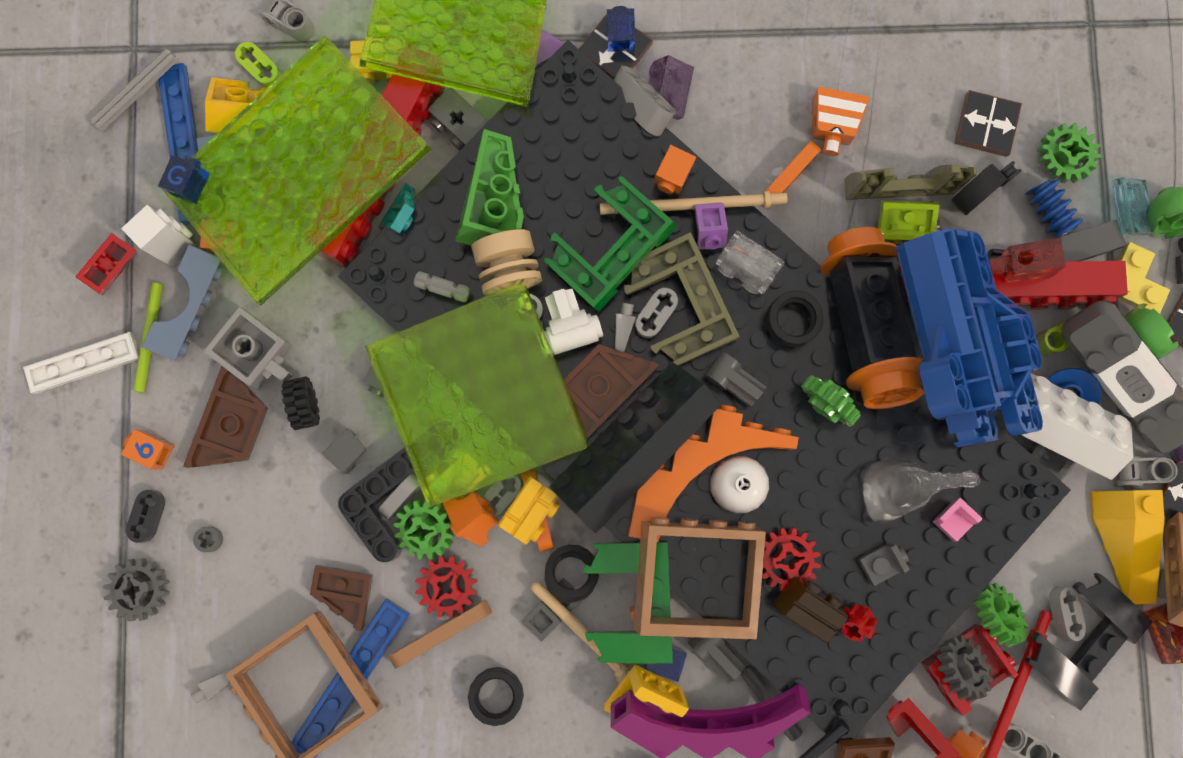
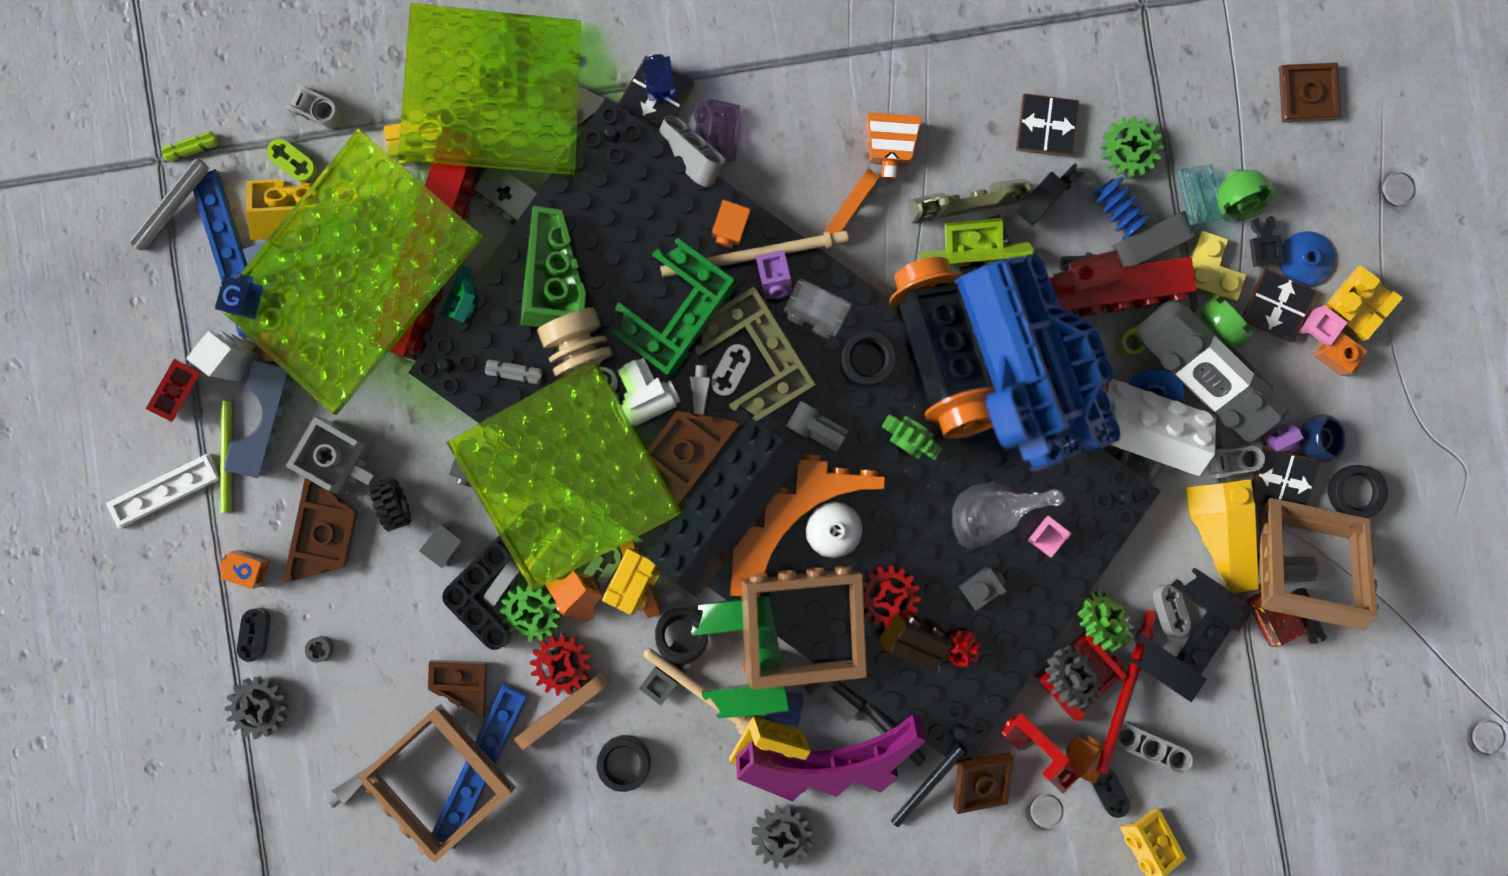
camera: 10 degrees left, 5 degrees up
none -> lime axle [161,131,218,162]

